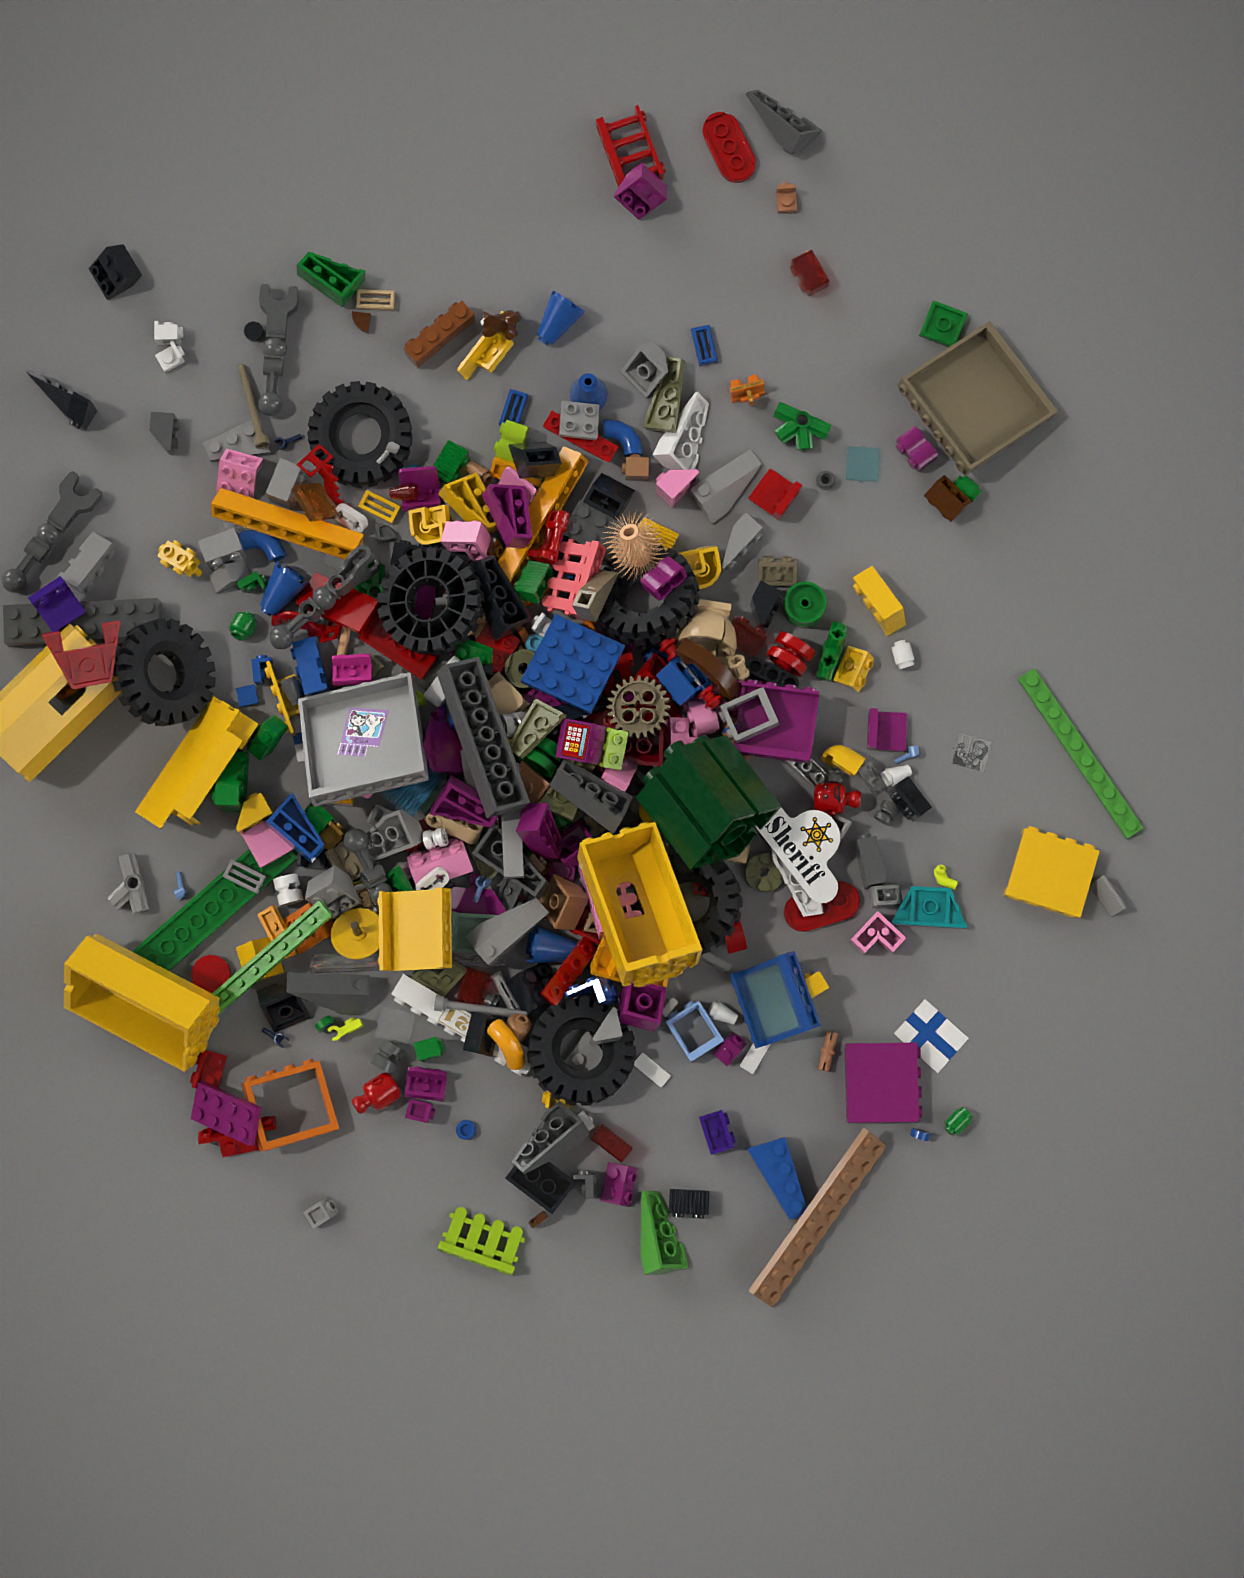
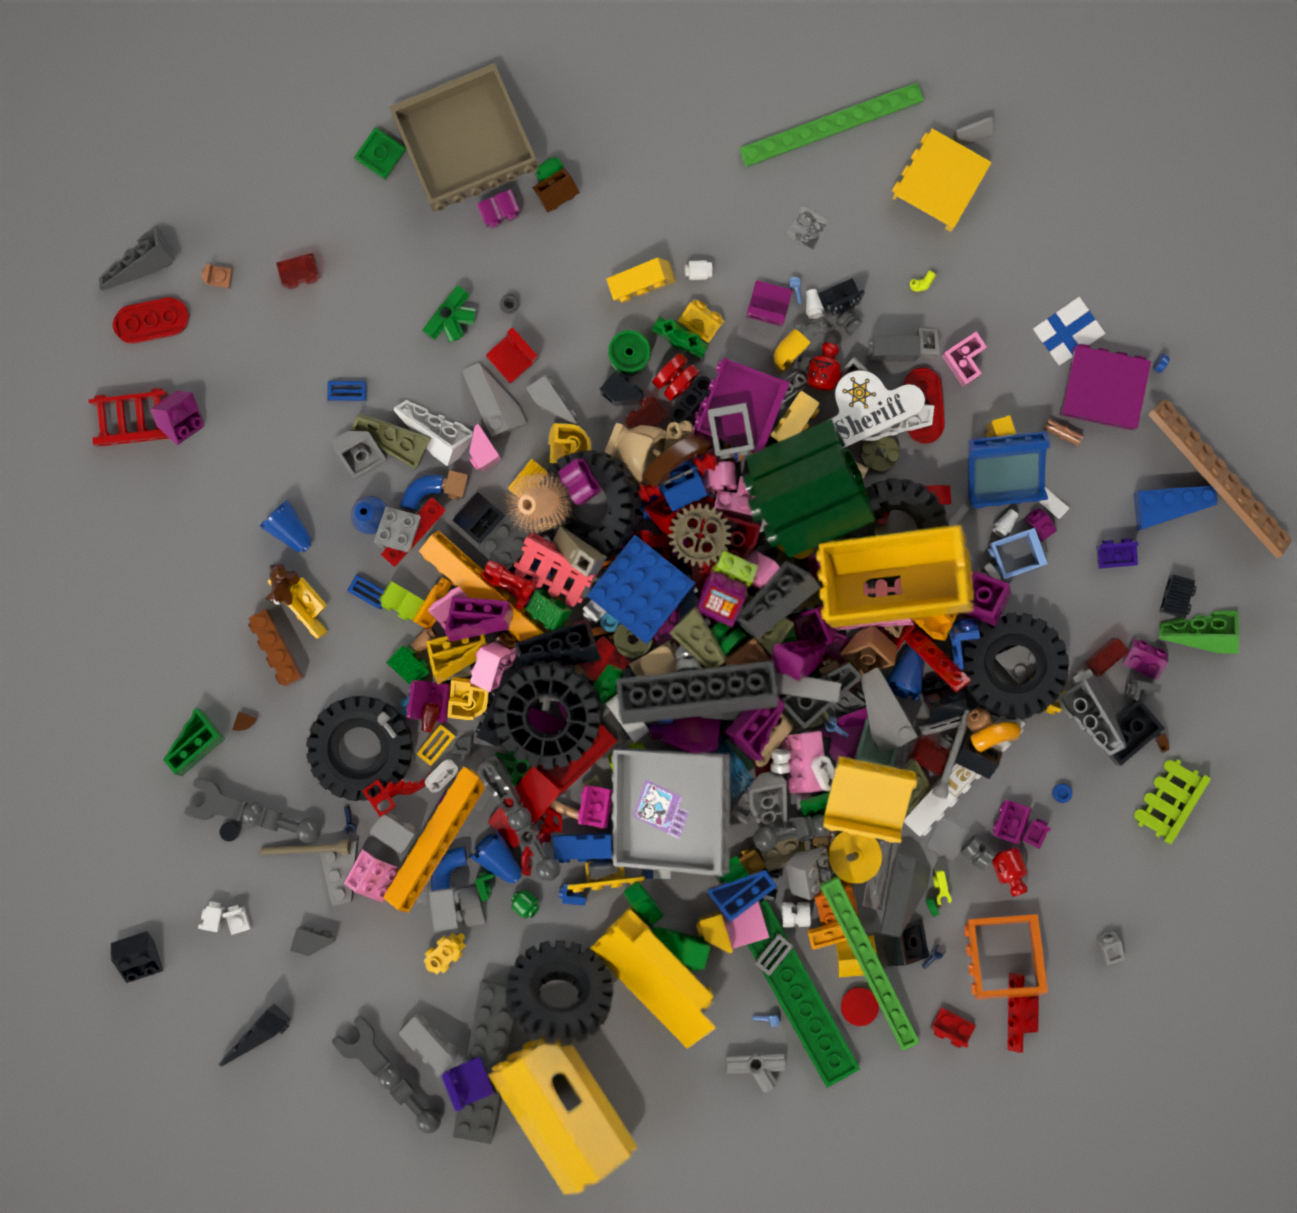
camera: 75 degrees left, 5 degrees up
red wing [42,620,120,689] -> none
yellow panel [64,934,220,1072] -> none
magenta plate [191,1081,262,1146] -> none
blue tile [236,684,259,708] -> none
clear orange plate [291,483,339,522] -> none
tan tile [356,289,395,311] -> none
green brick [413,1037,446,1062] -> none
black slope [509,442,562,479] -> none
light grey slope [589,1007,622,1045] -> none
white sticker [634,1053,671,1087] -> none
orange hips [730,374,765,406] -> none
dark tan bracket [758,556,797,586] -> none
clear light blue piece [846,446,879,483] -> none
teal wing [891,886,967,929] -> none
green brick [944,1107,973,1136] -> none
none -> yellow wedge [768,391,820,444]

